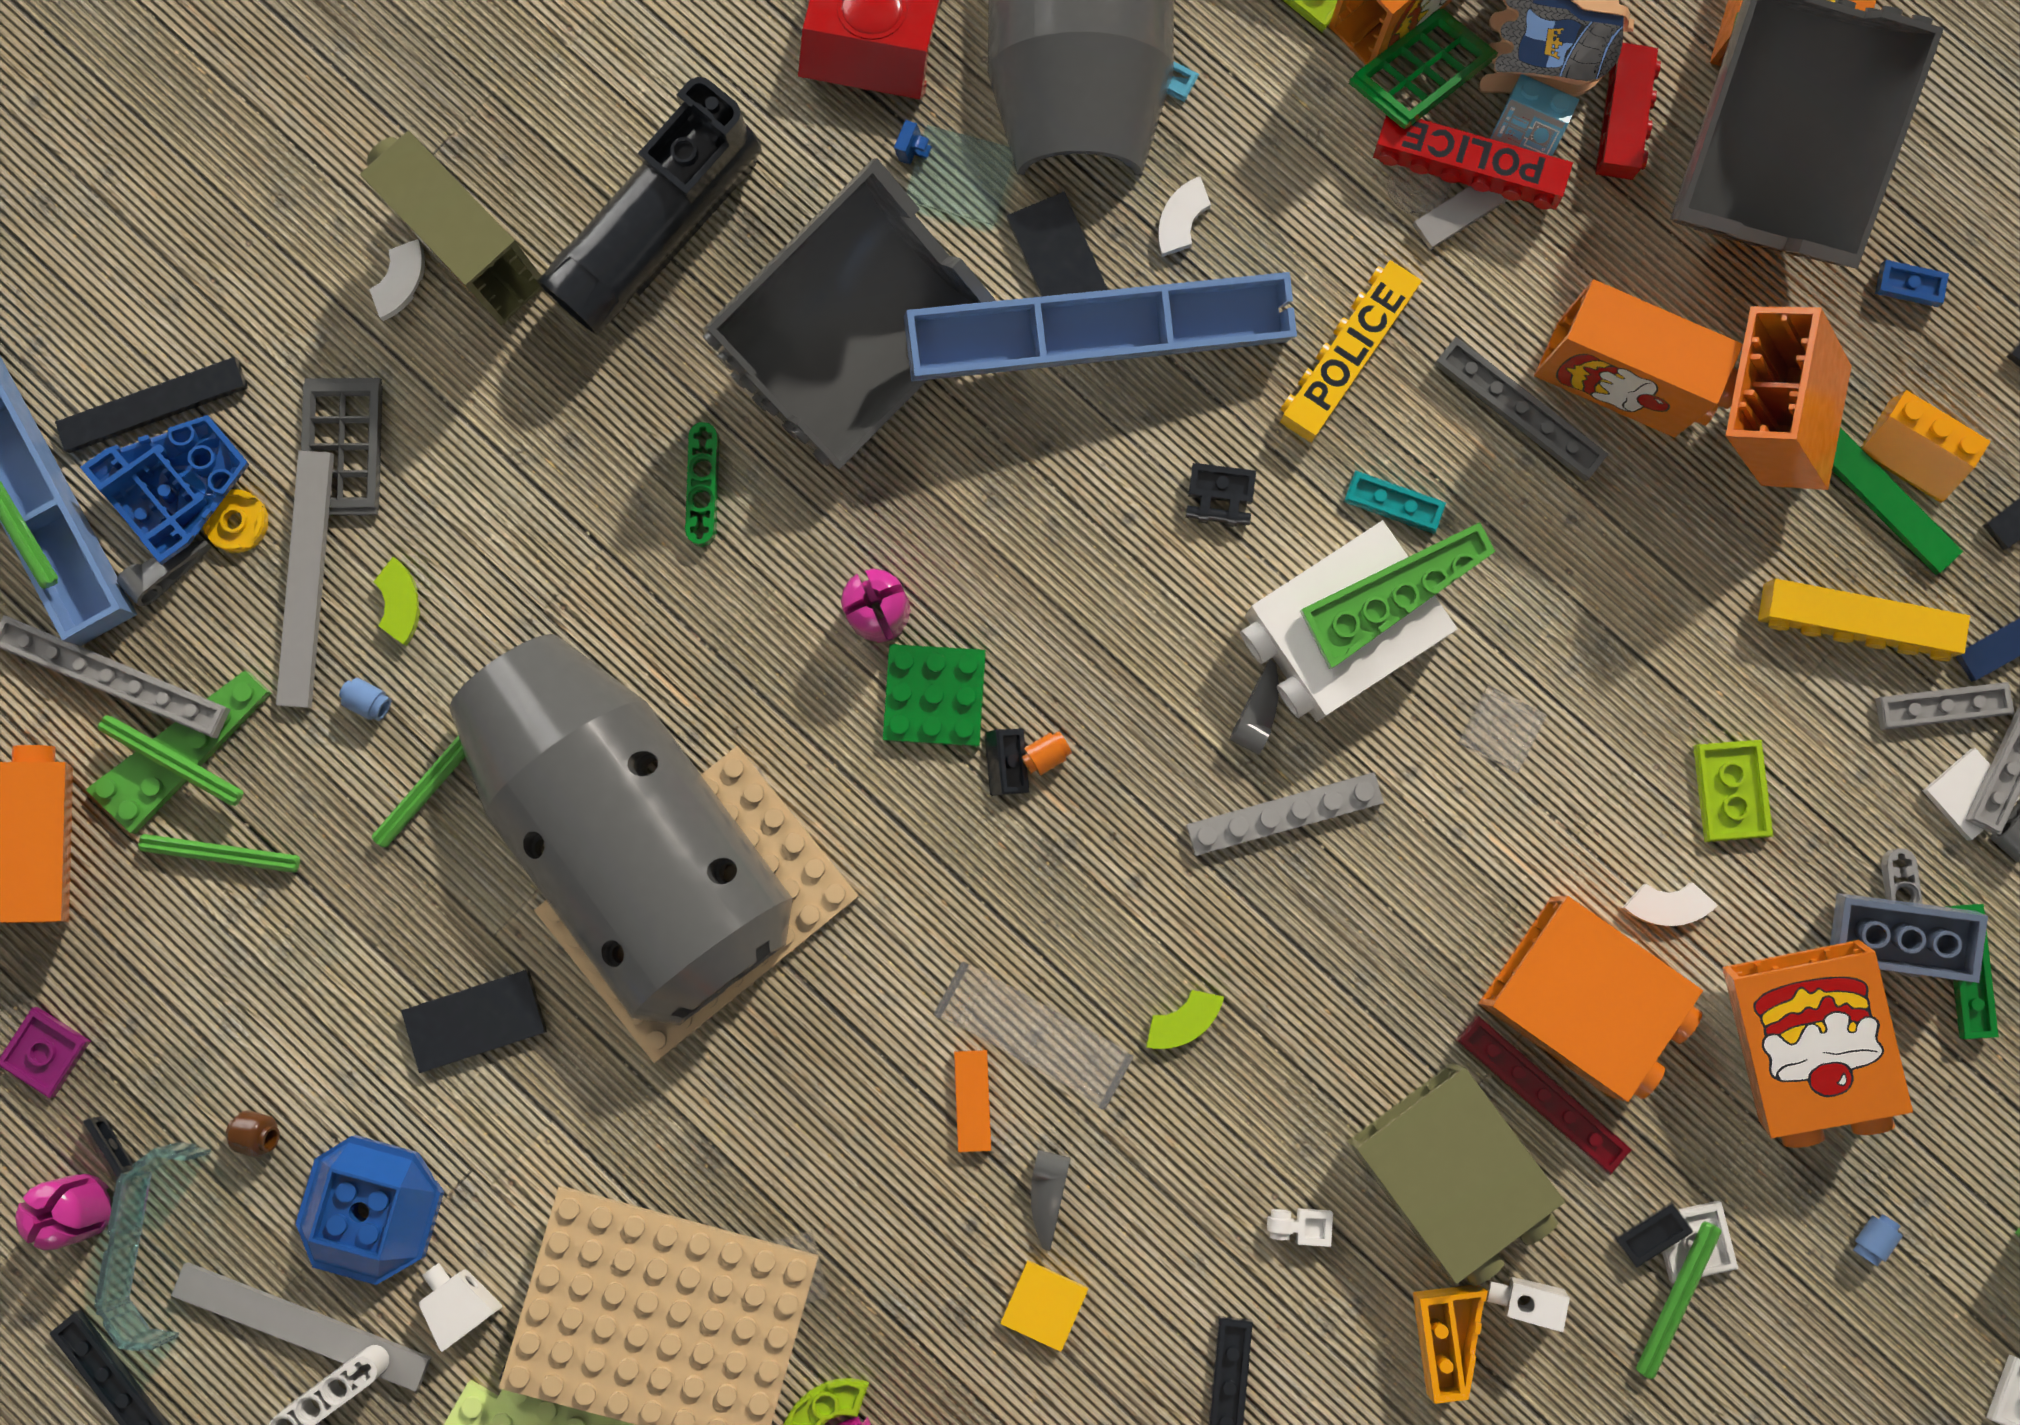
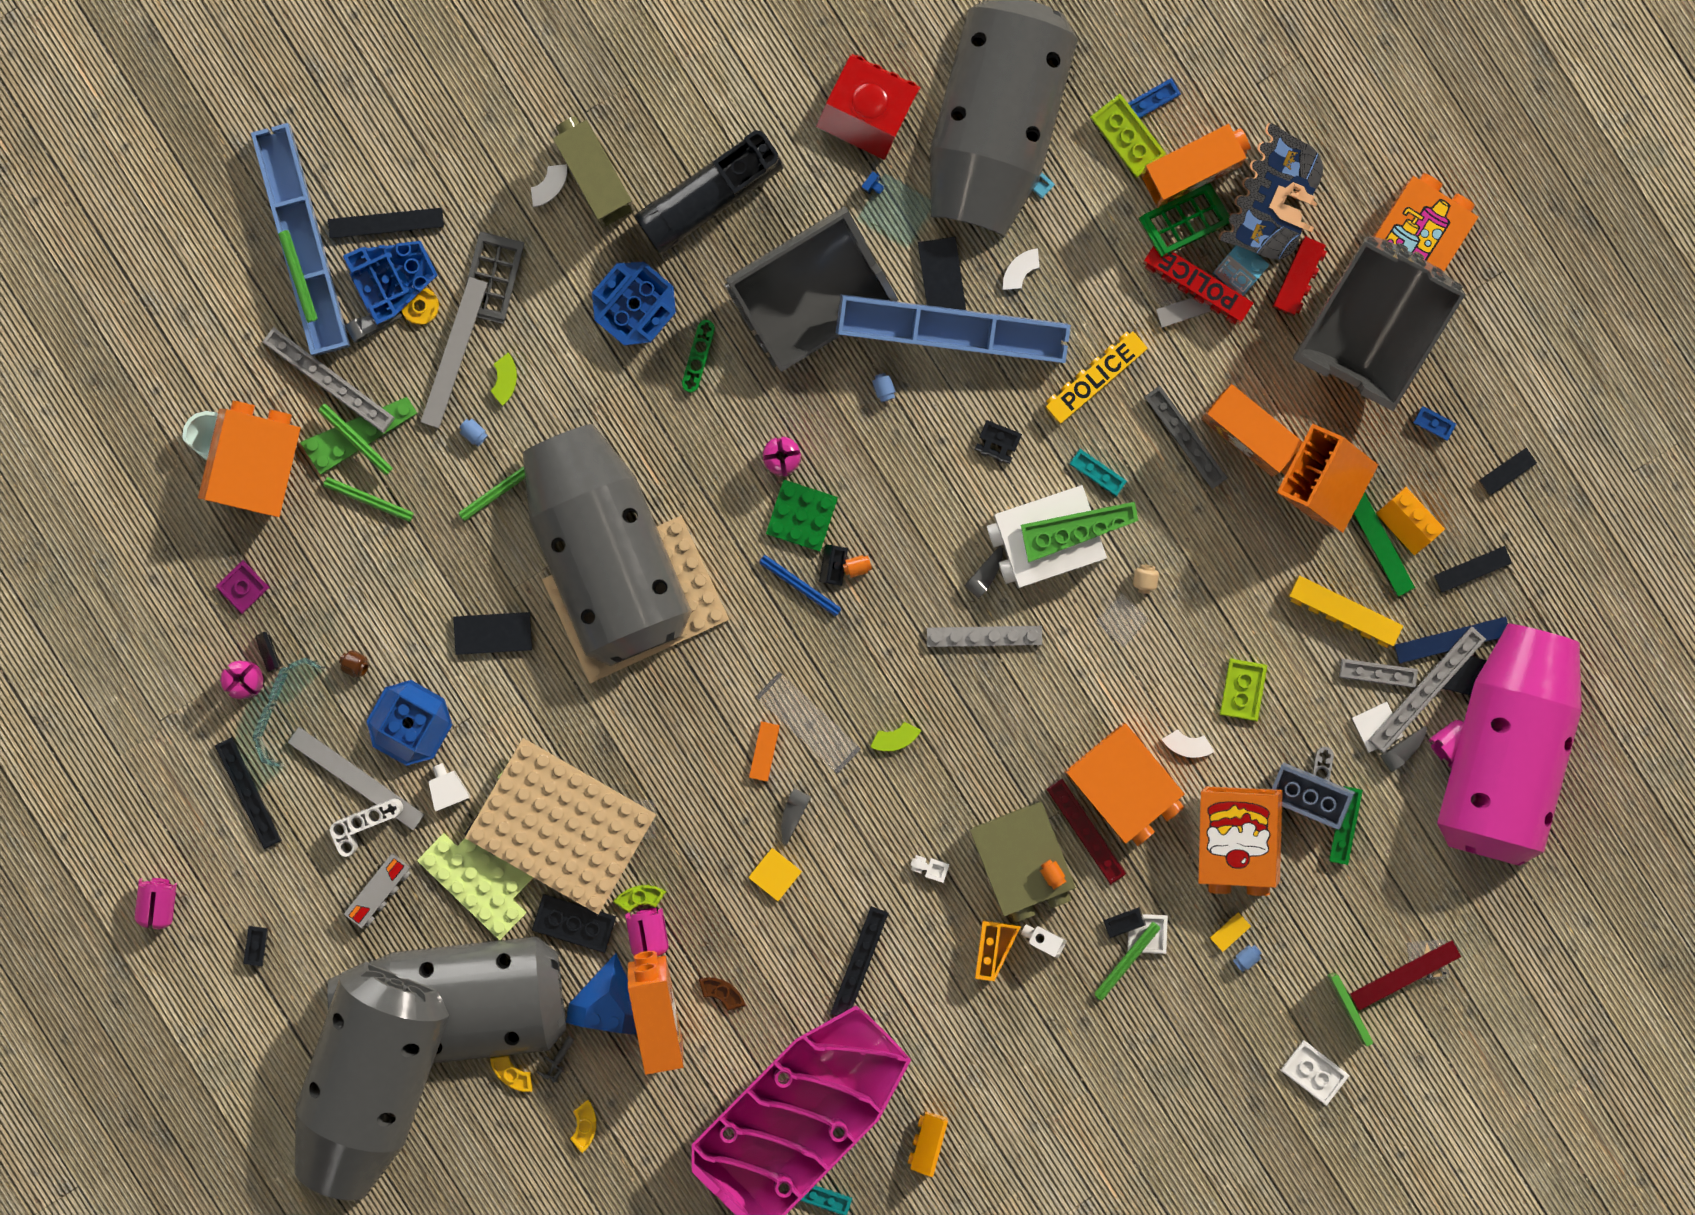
camera: 10 degrees right, 5 degrees up
none -> blue piece [592,262,676,346]
none -> blue axle [759,555,841,616]
none -> medium blue brick [872,373,896,402]
none -> orange brick [1039,859,1066,889]
none -> tan head [1133,565,1159,594]
none -> yellow tile [1209,912,1251,952]

